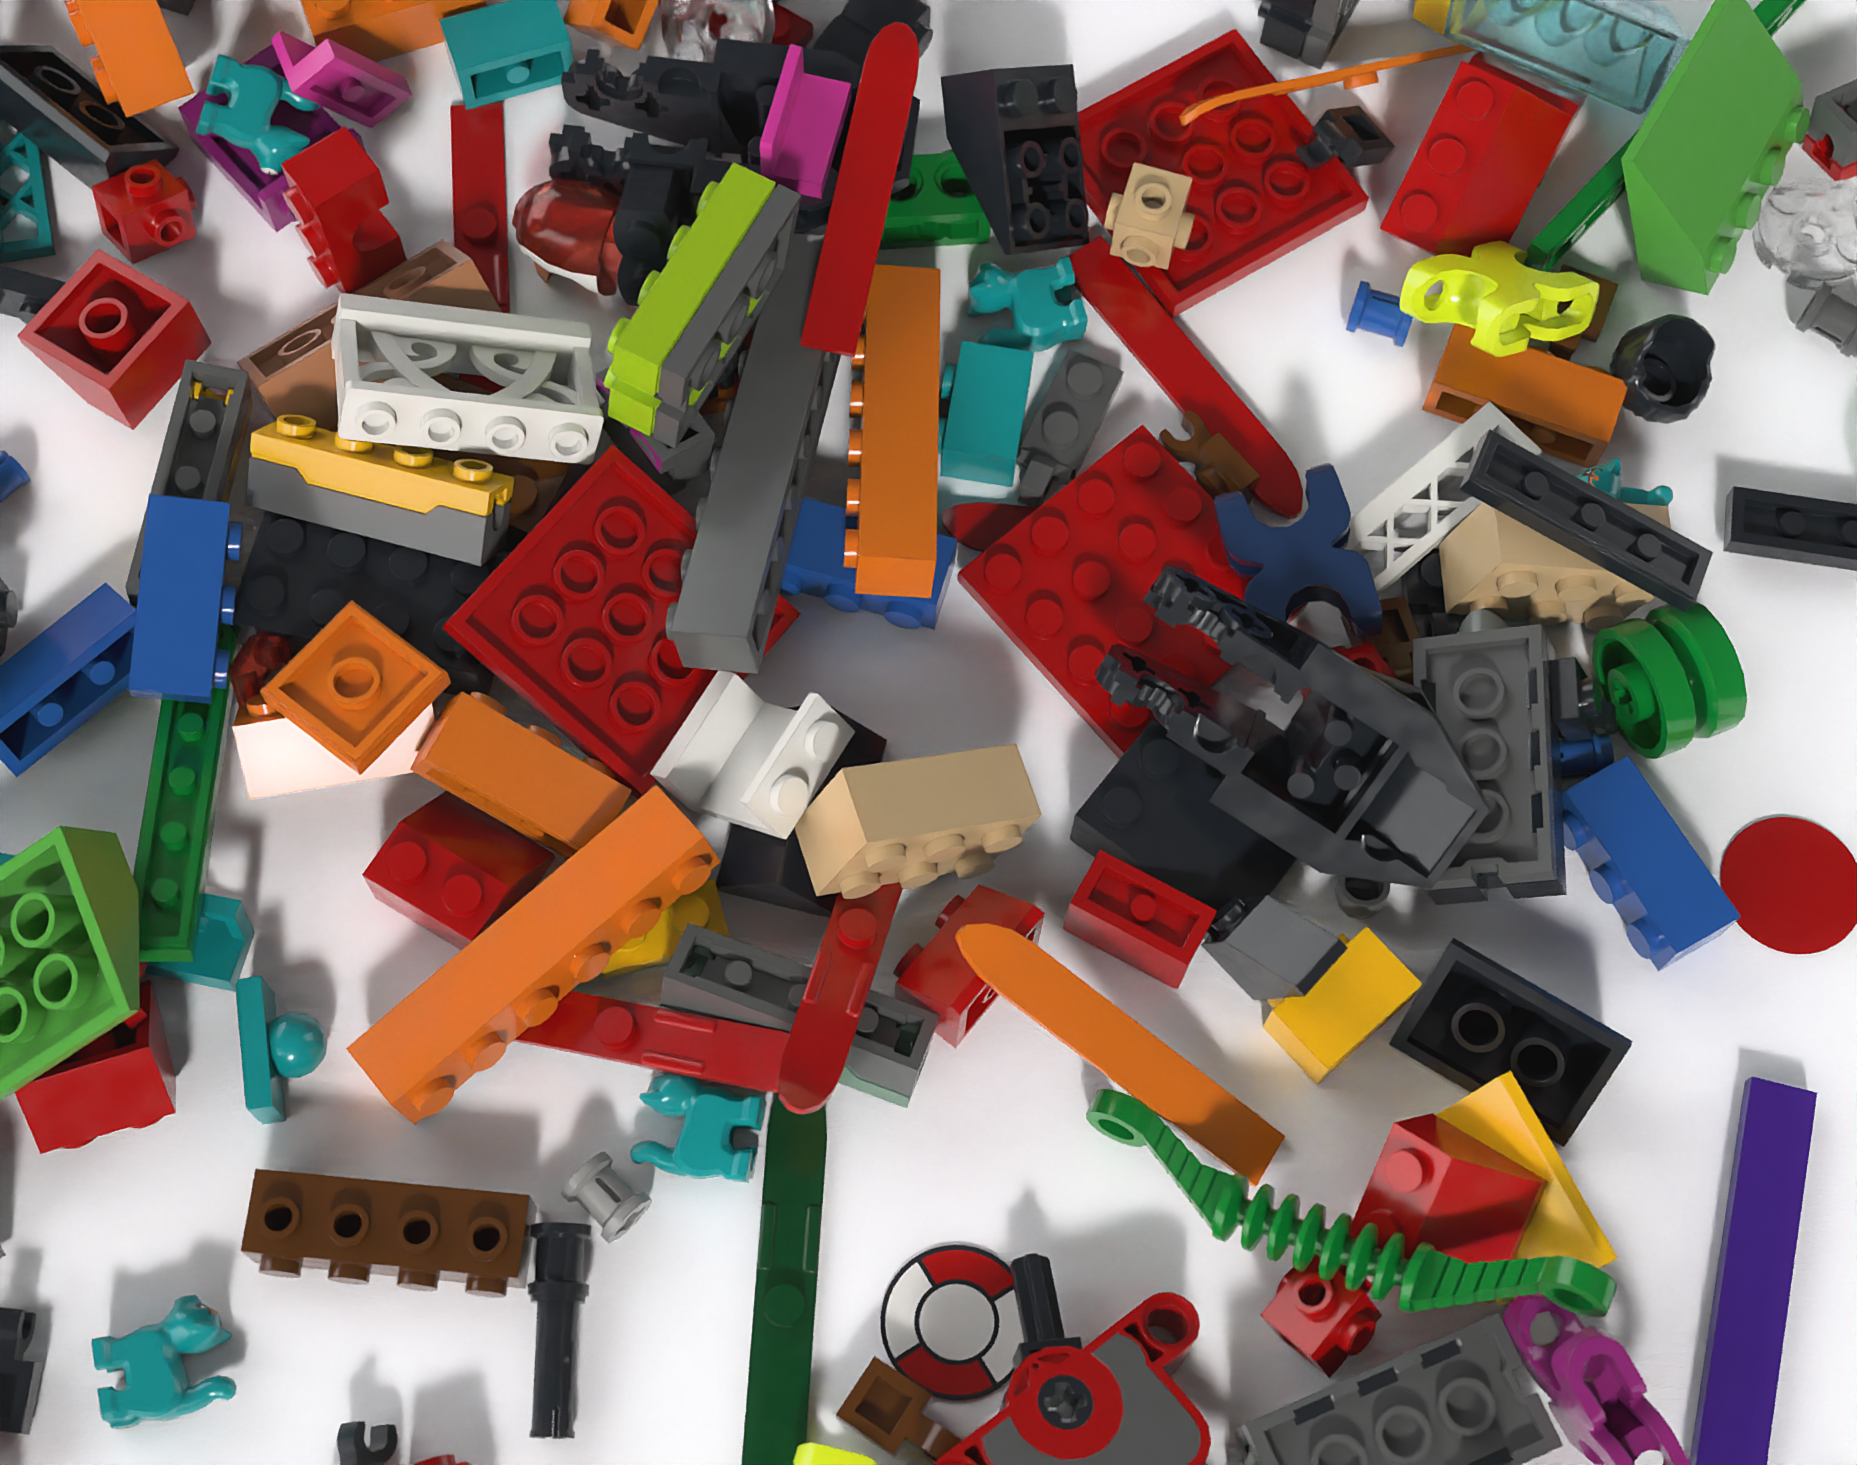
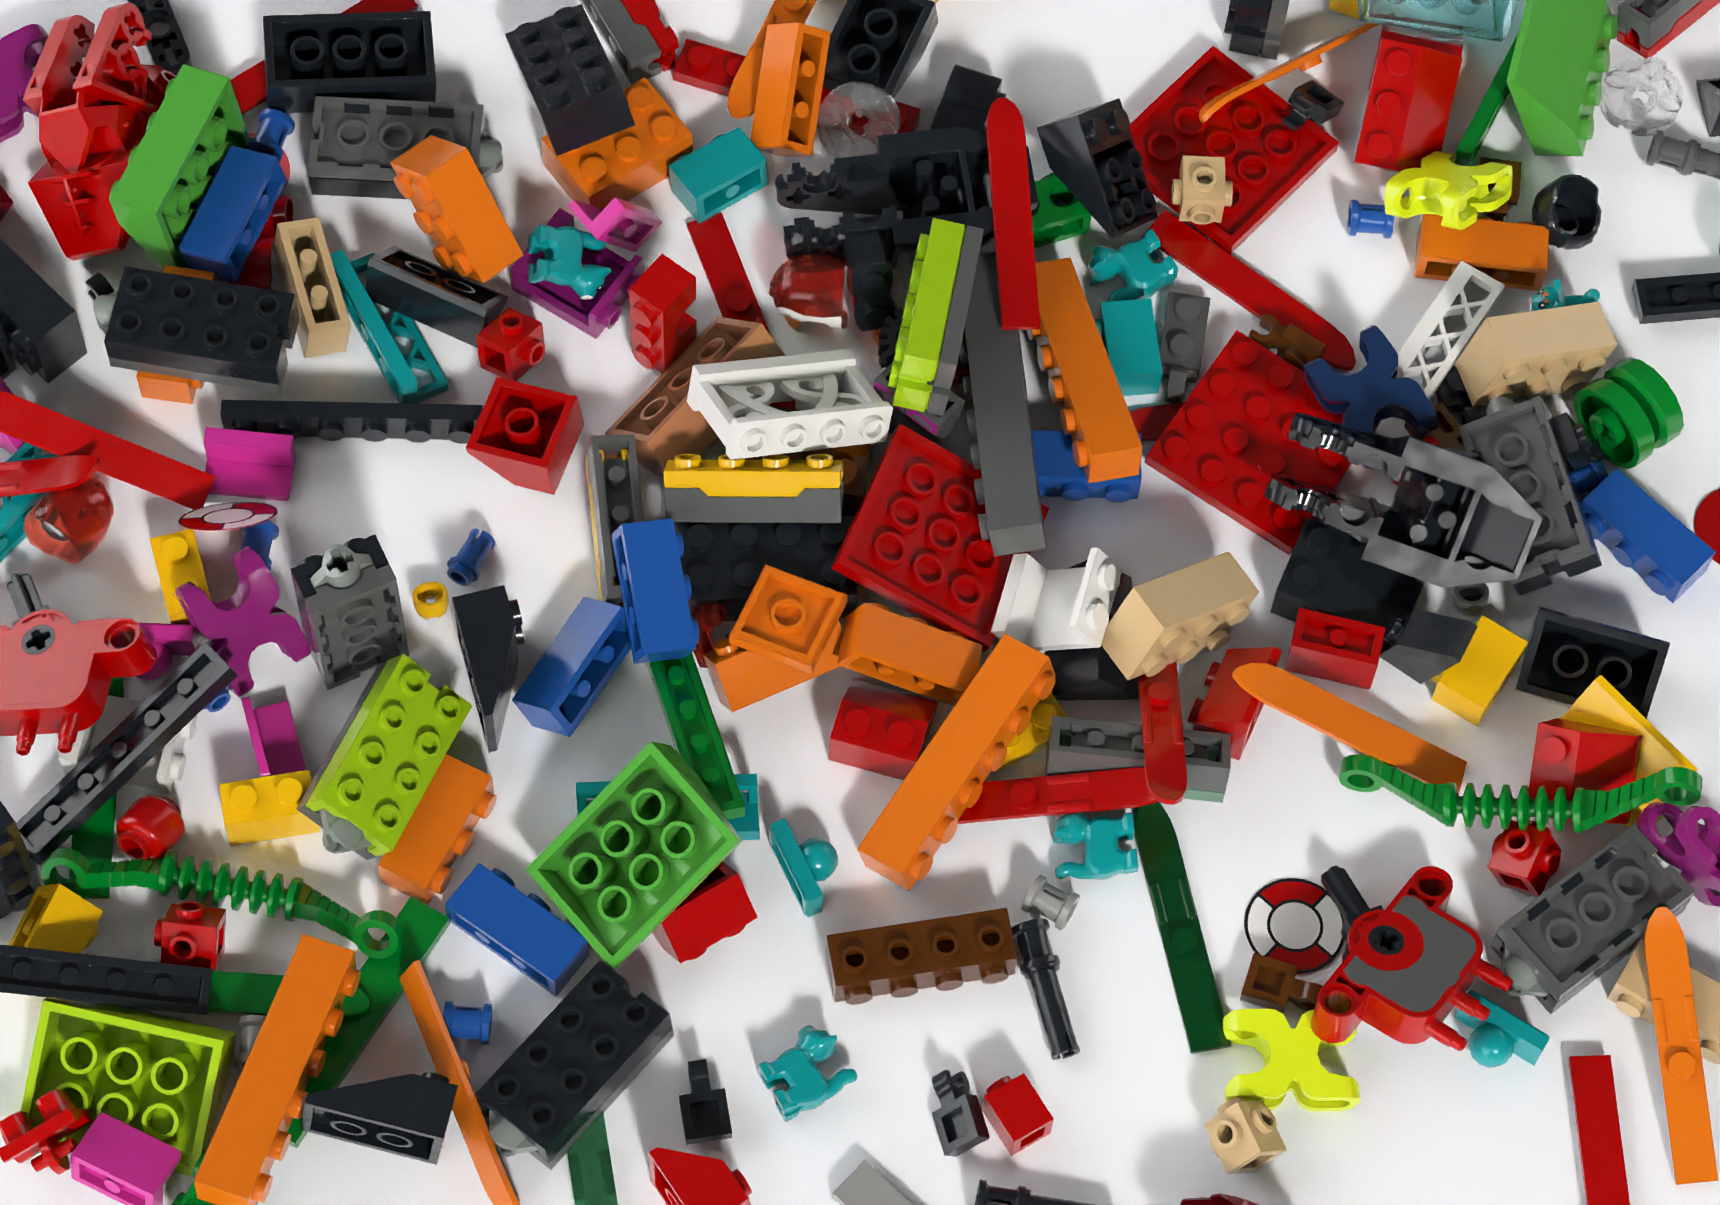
camera: 15 degrees left, 5 degrees down
dark pink panel [759,44,851,199] -> none
black tile [1459,429,1713,612] -> none

